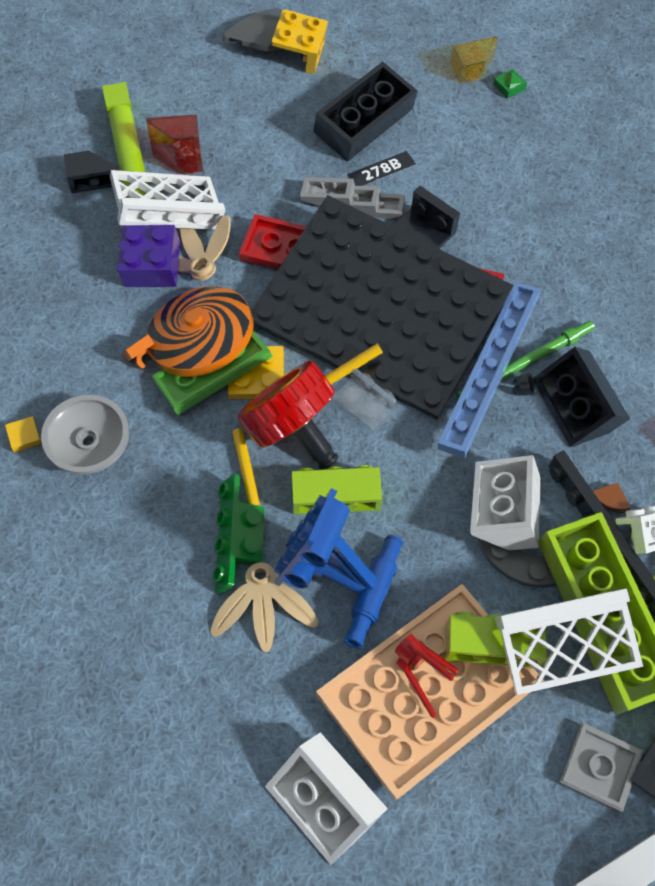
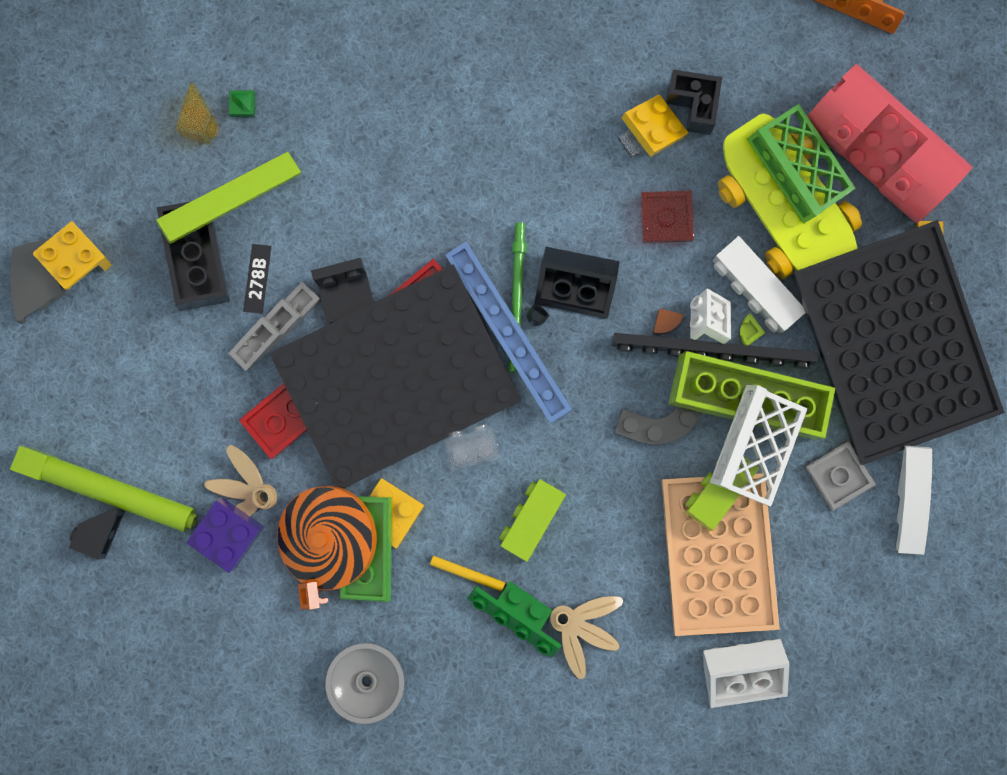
camera: 50 degrees left, 20 degrees up
yellow tile [5,416,42,453] -> none
white fence [110,170,225,229] -> none
clear red slope [146,114,203,174] -> none
red wheel [237,361,338,470] -> none
blue plate [274,488,404,649] -> none
yellow bar [325,343,383,385] -> none
red plant [394,634,459,718] -> none
white slope [470,455,540,550] -> none
none -> lime tile [156,152,301,244]

